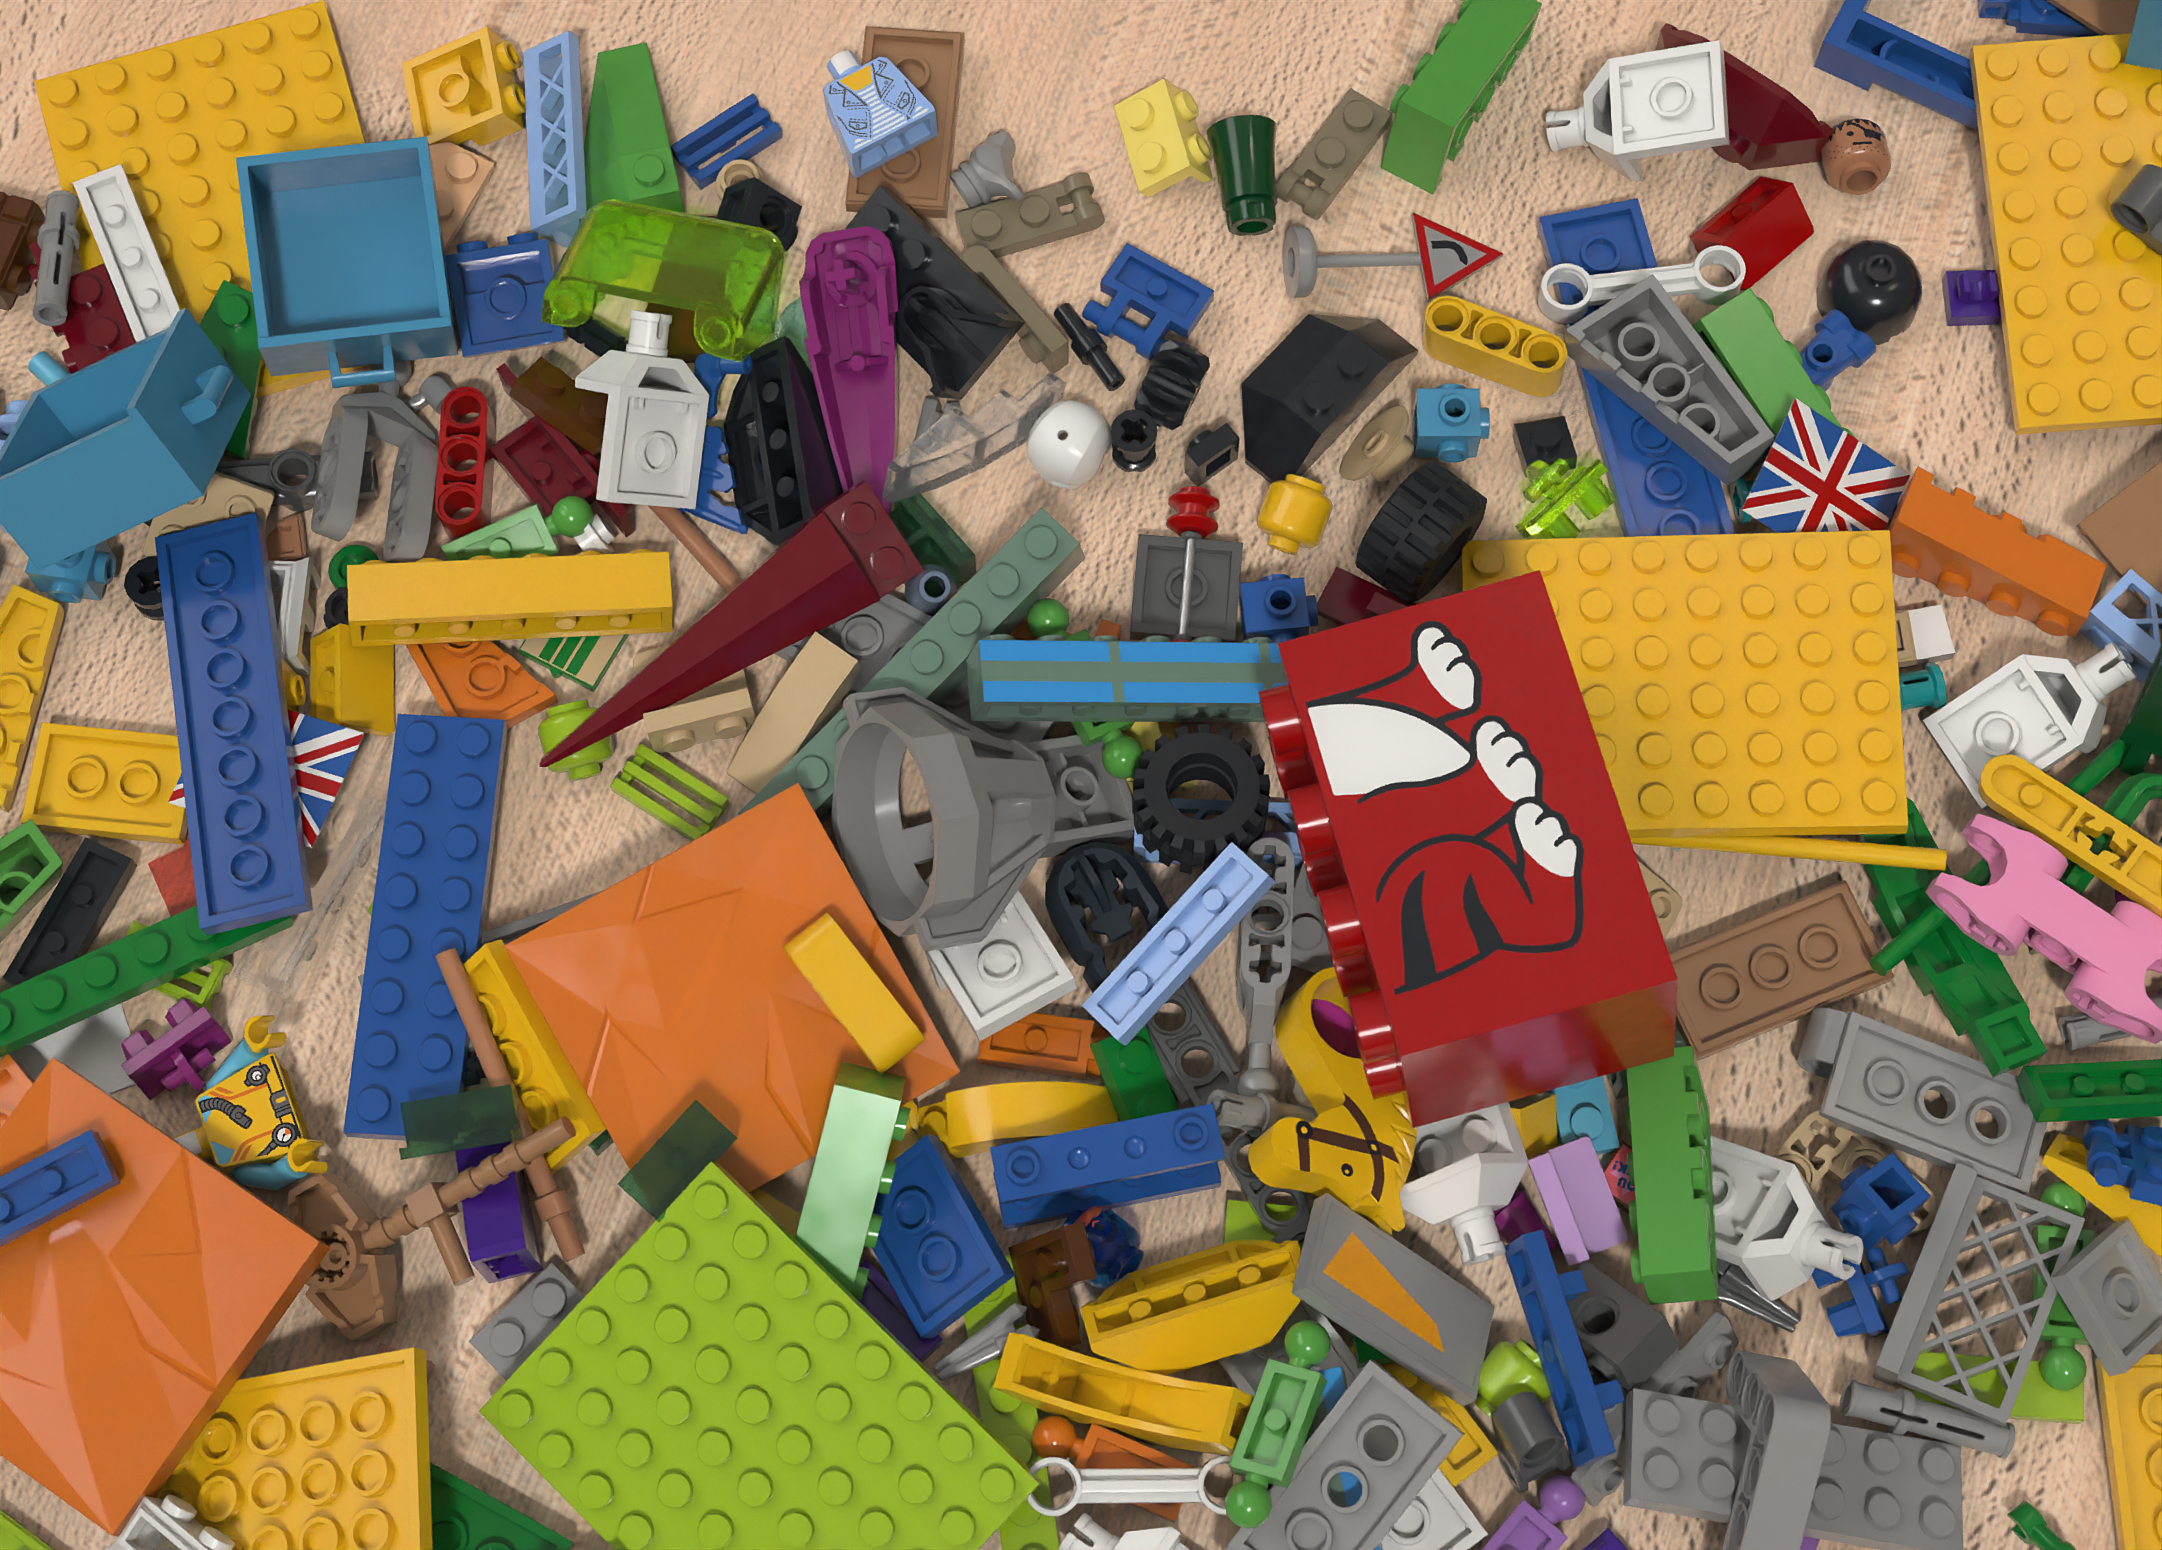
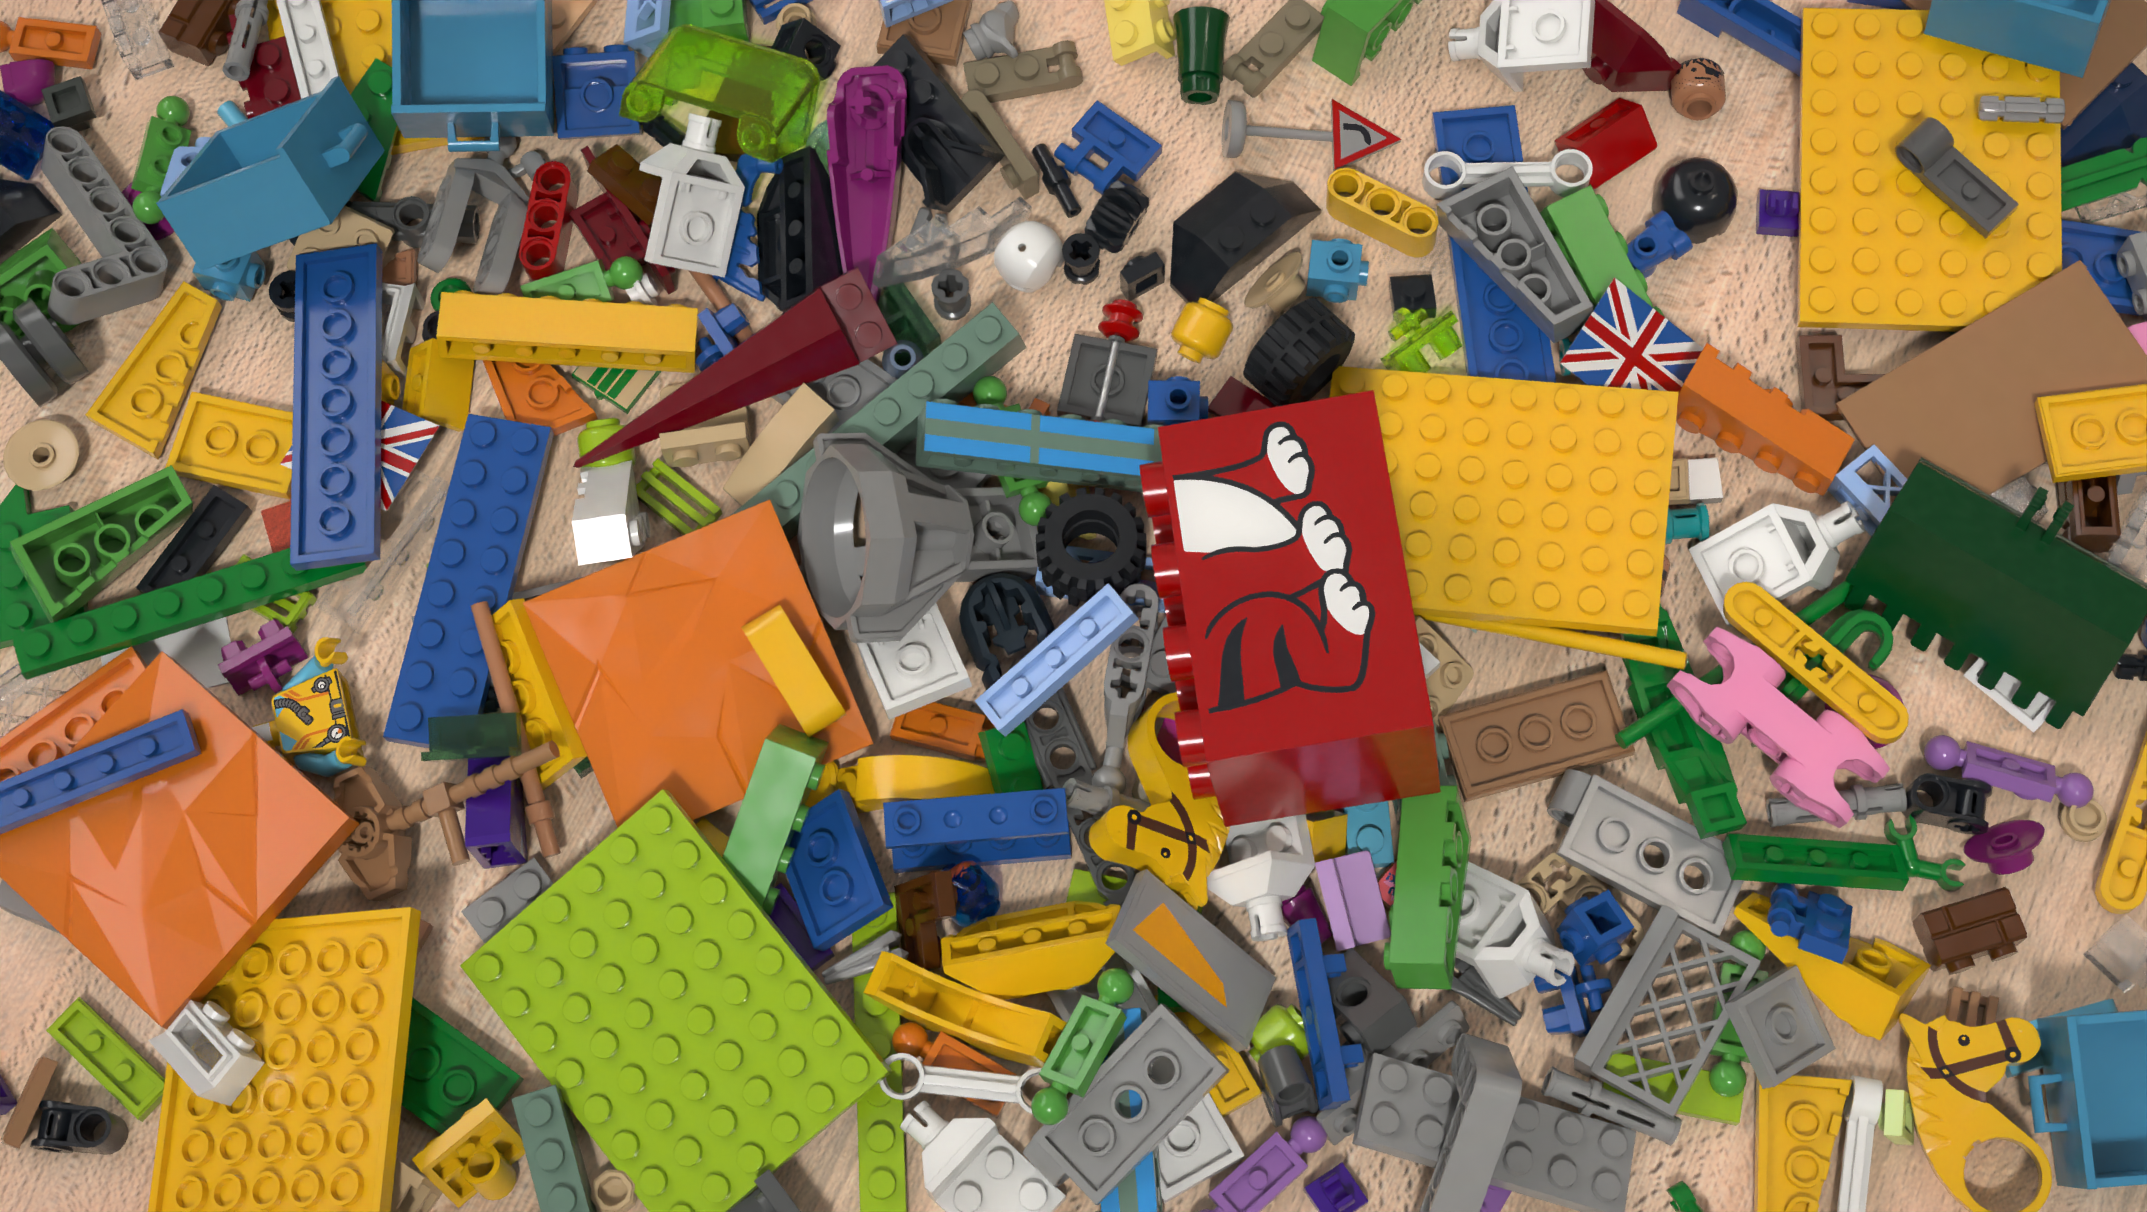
camera: 10 degrees right, 0 degrees up
clear green panel [618,1099,738,1222] -> none
none -> white wedge [572,460,651,565]
none -> blue hips [695,303,750,371]
none -> dark grey bush [931,269,971,321]
none -> reddish brown plate [1796,335,1885,421]

